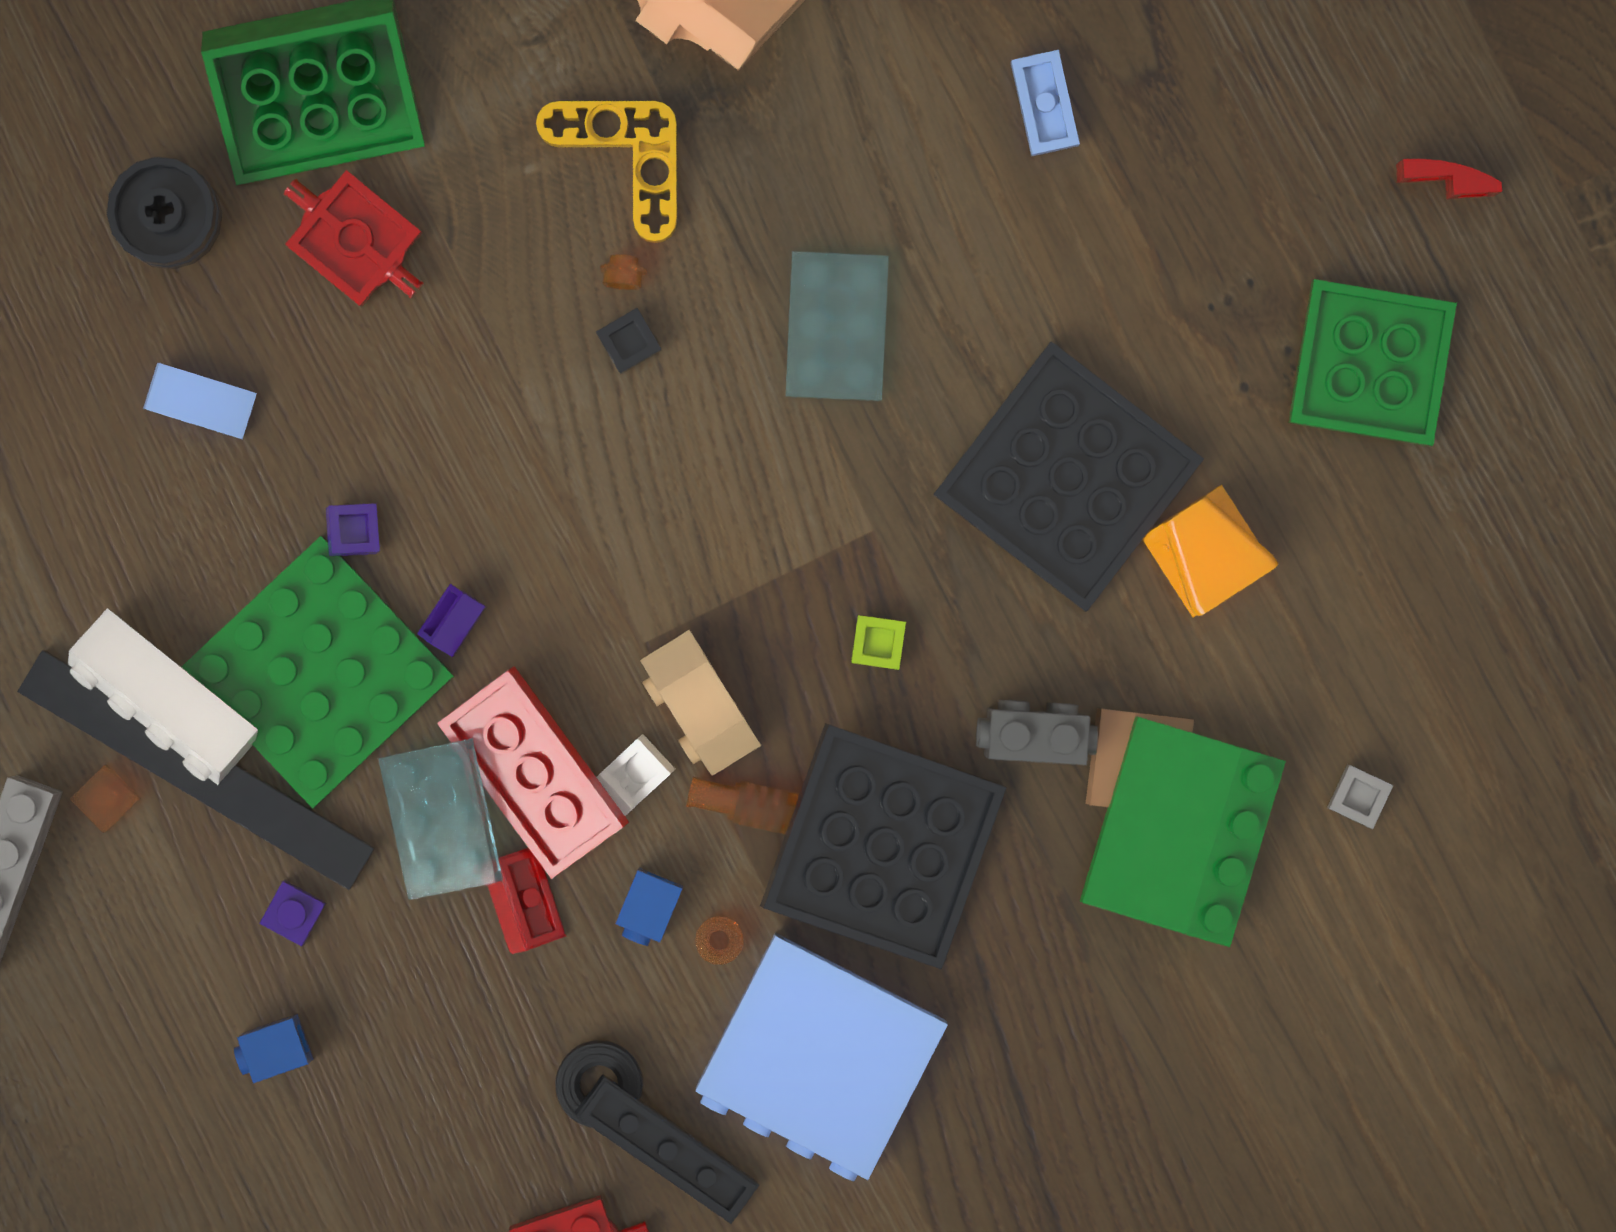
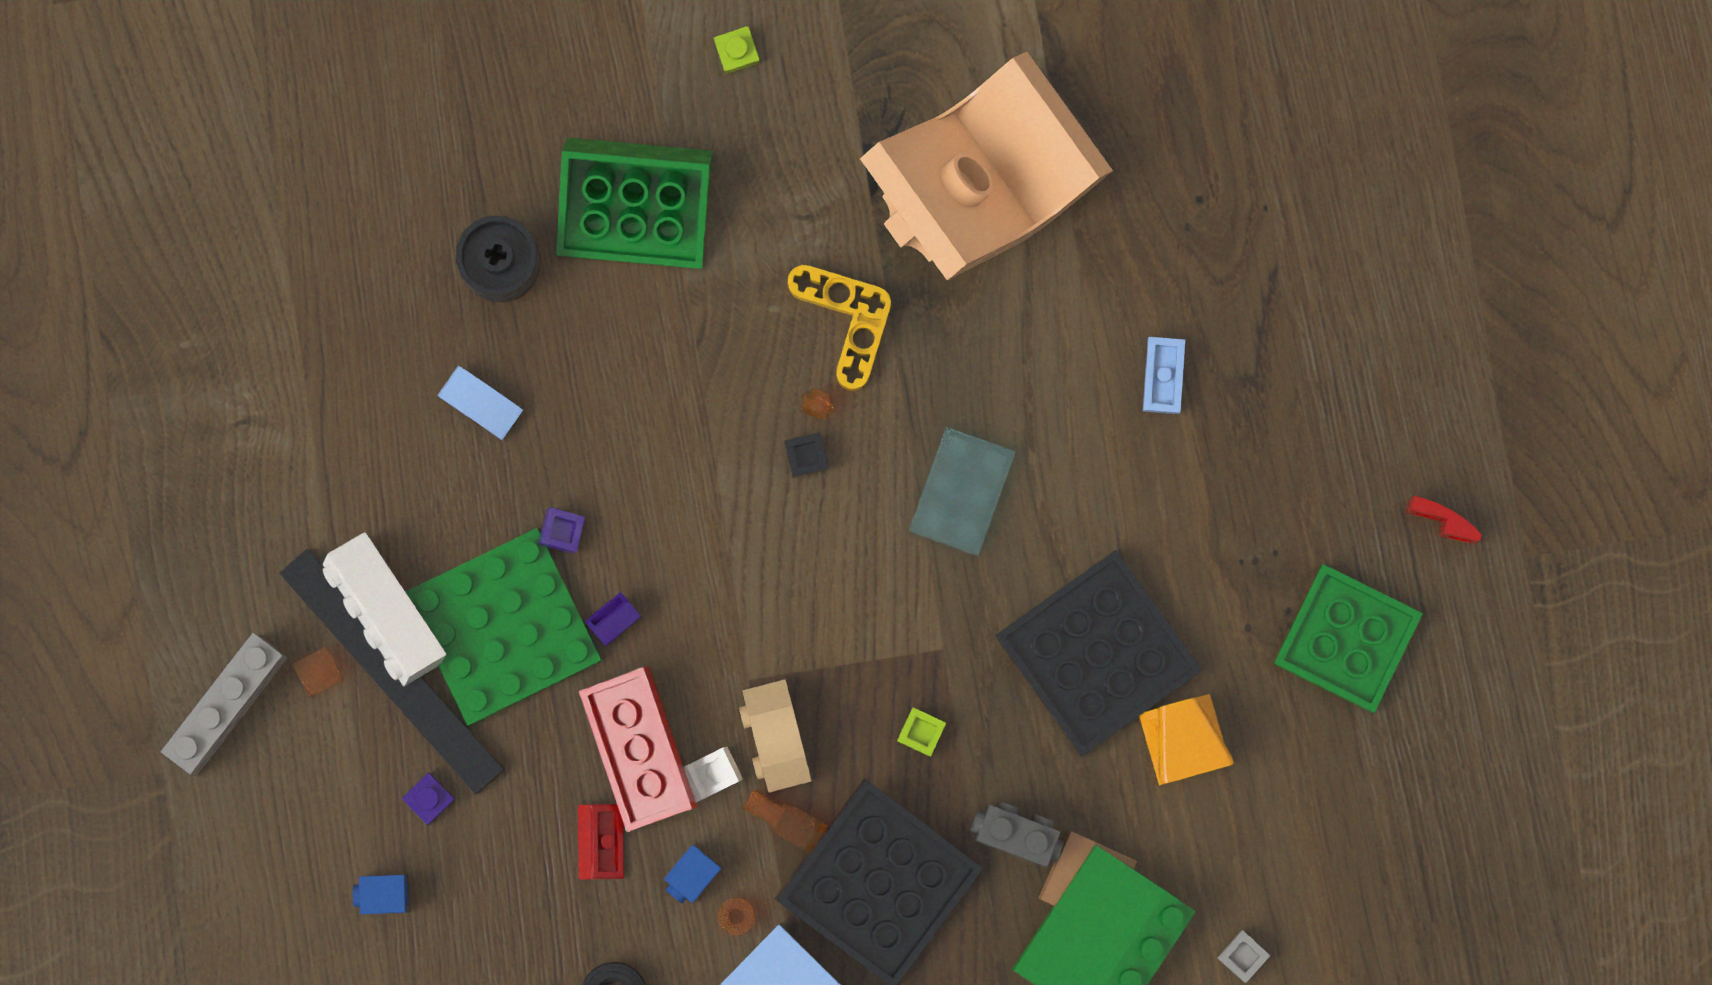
camera: 10 degrees right, 5 degrees down
red plate [283,170,424,307] -> none
clear light blue plate [378,738,503,900] -> none

